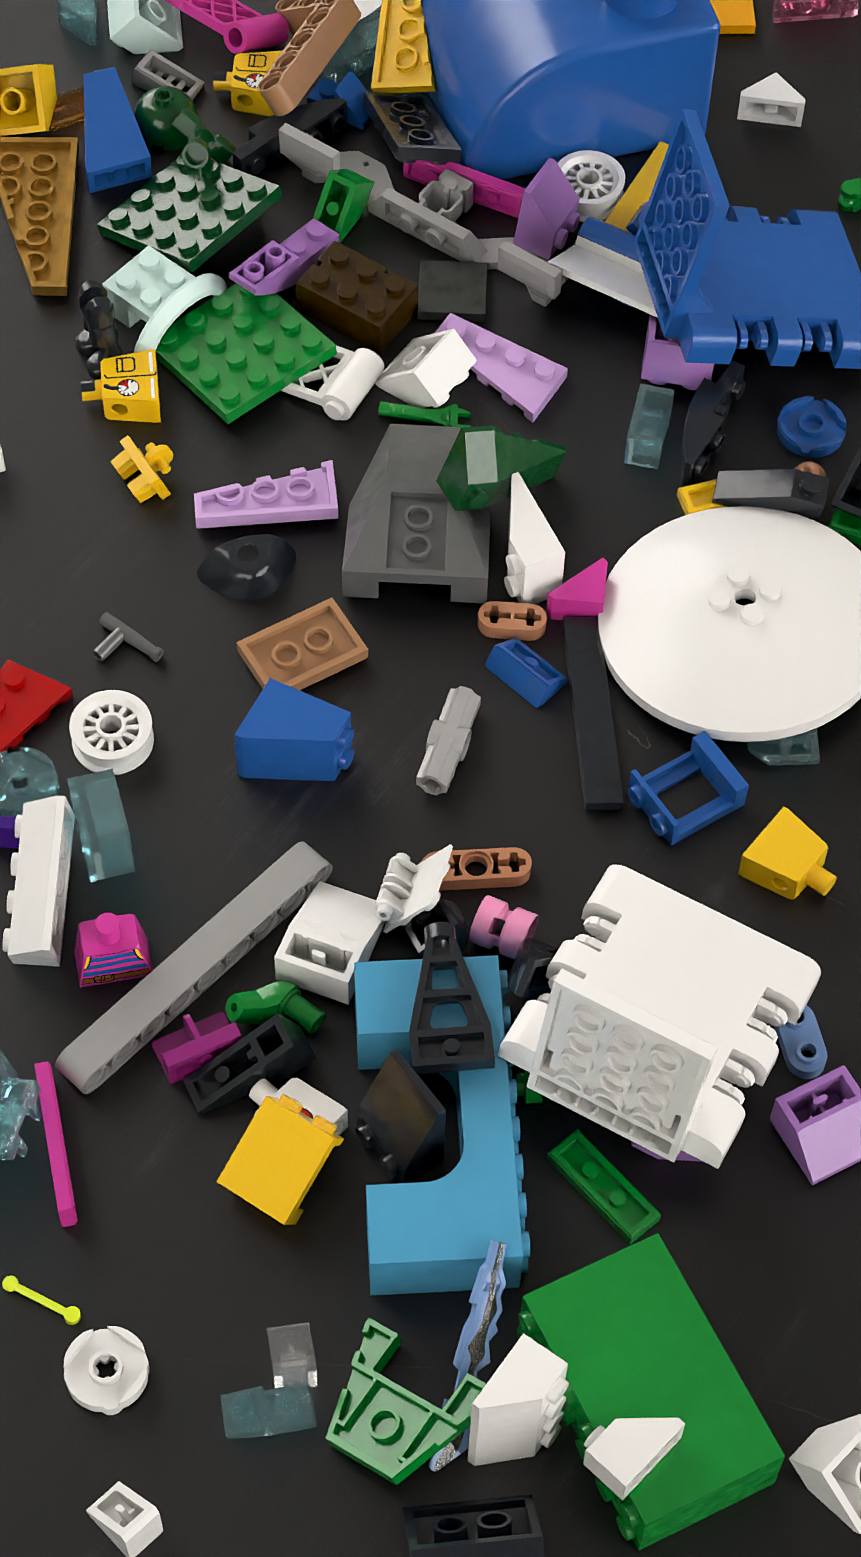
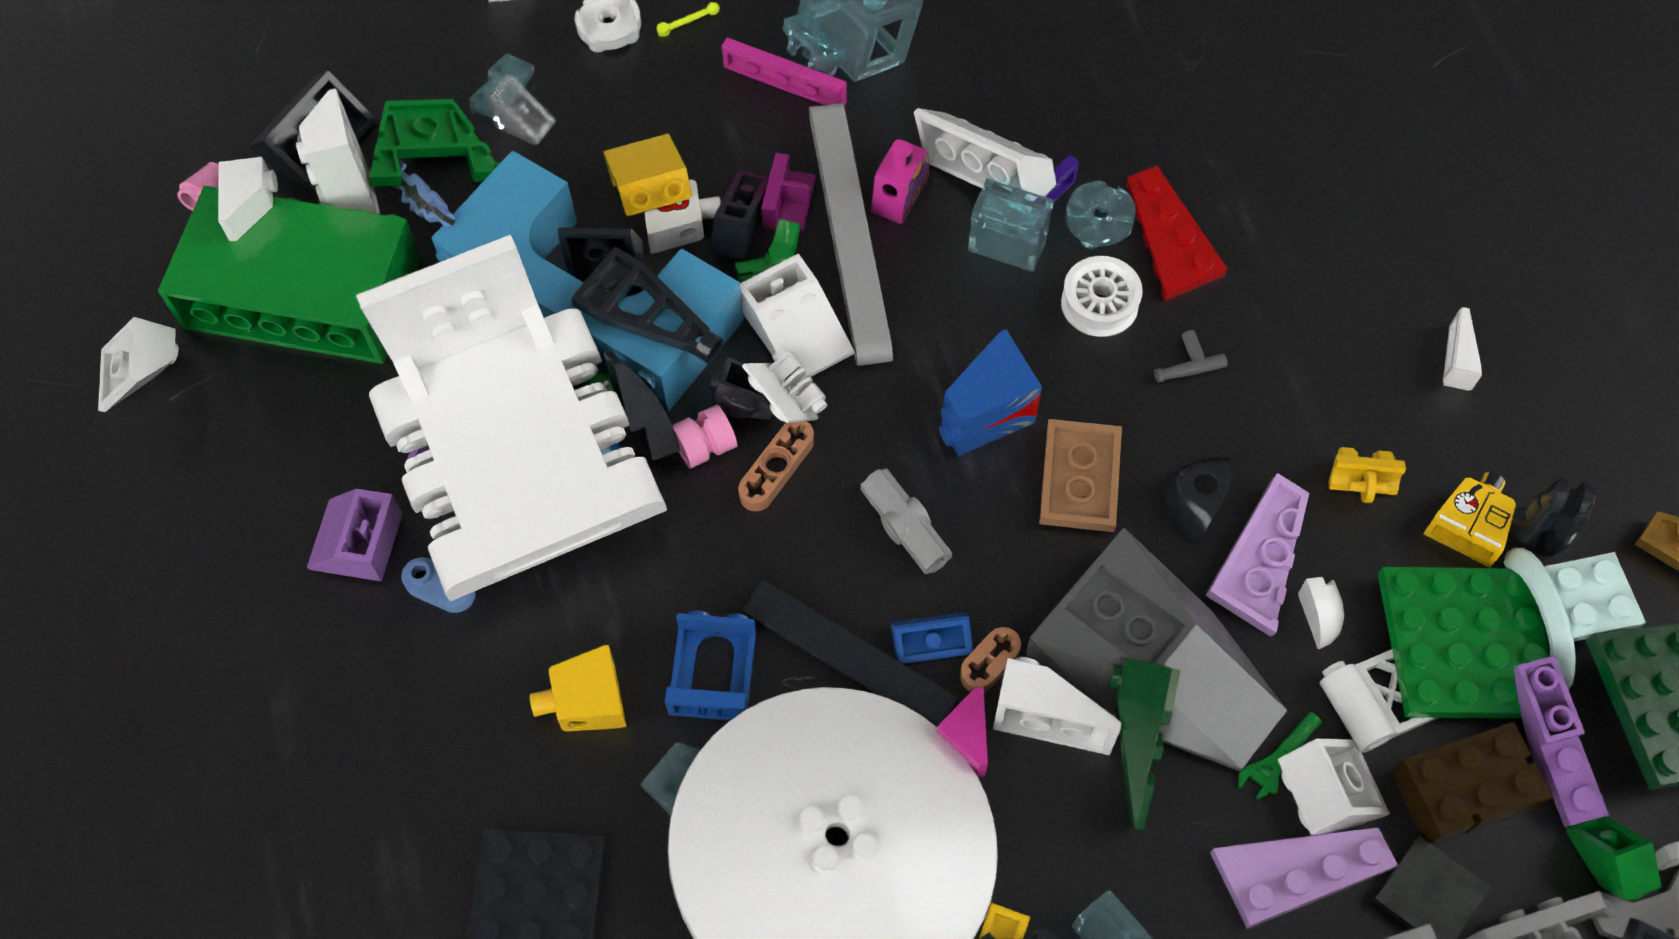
camera: 130 degrees right, 5 degrees up
none -> white brick [1298,577,1344,649]

